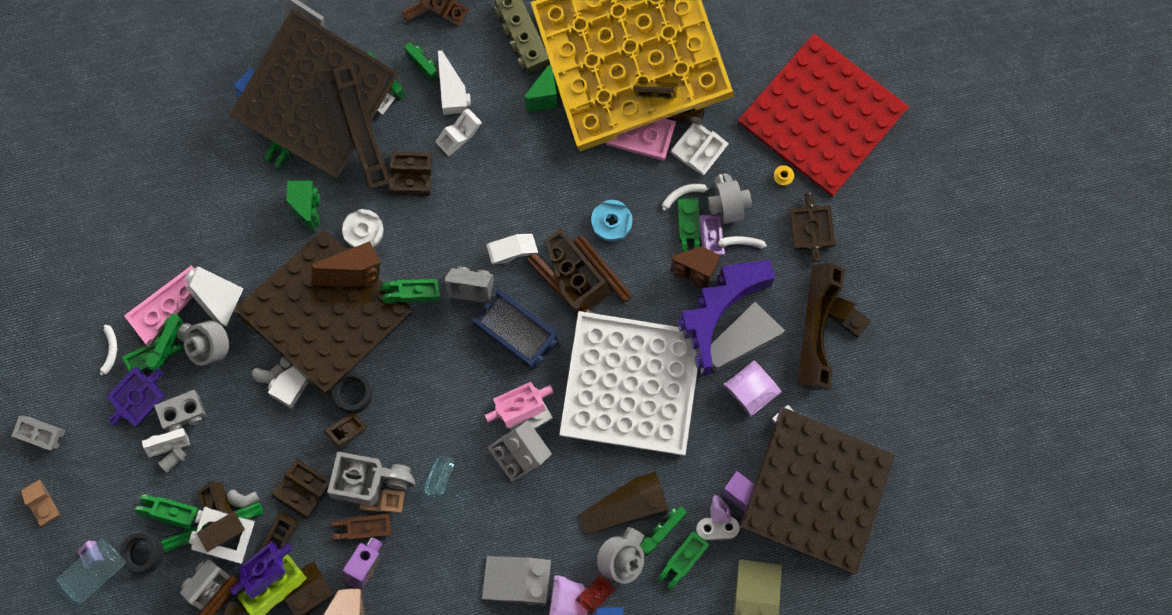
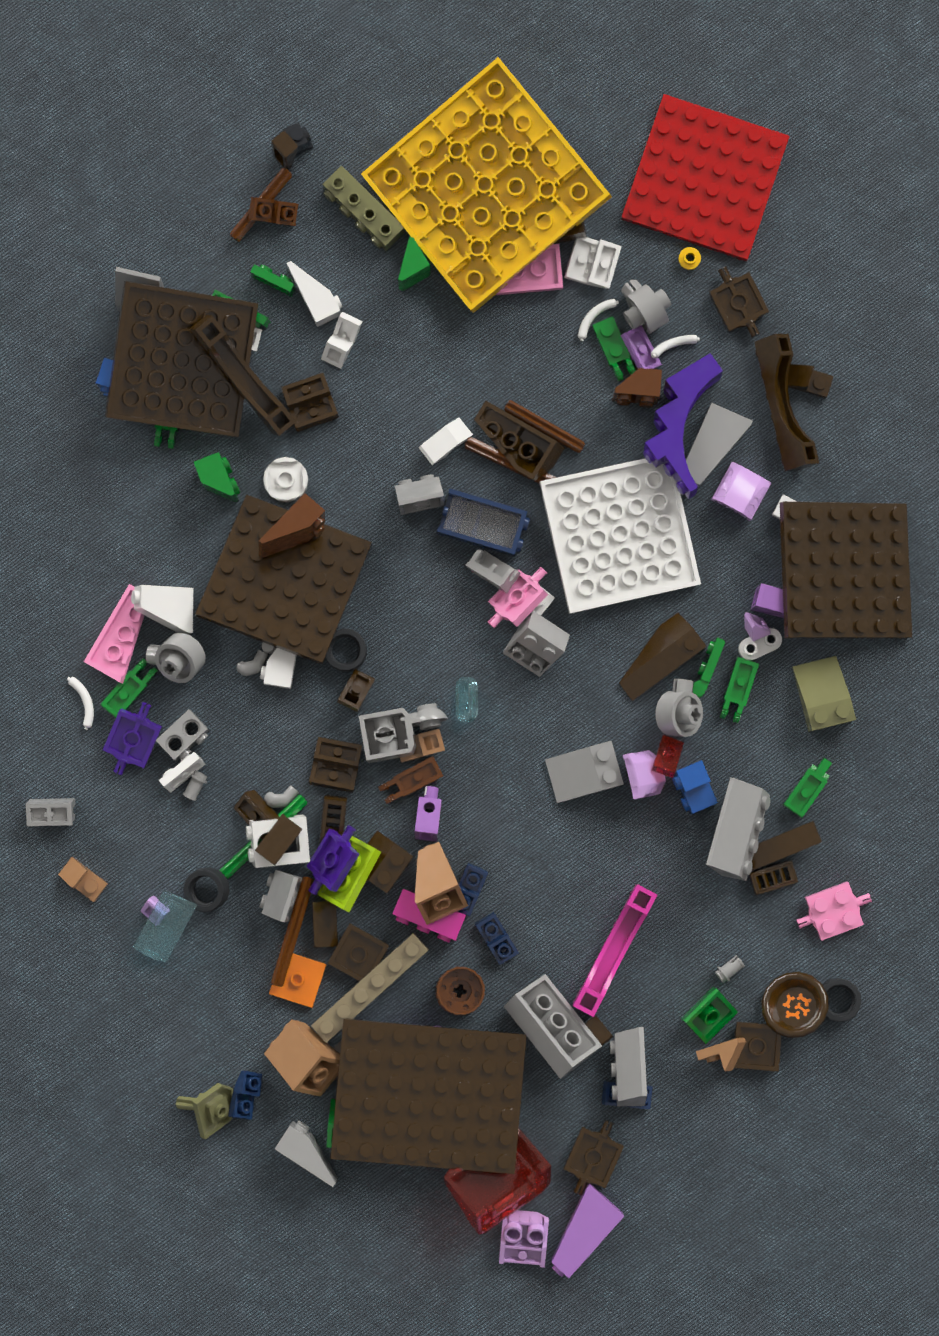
camera: 20 degrees left, 10 degrees up
green hinge [134,494,198,530] -> none
green hinge [146,313,183,371] -> none
green hinge [380,279,441,303] -> none
medium azure plate [591,200,632,242] -> none
dark brown slope [633,82,678,98] -> none
none -> light grey hinge [466,549,521,593]

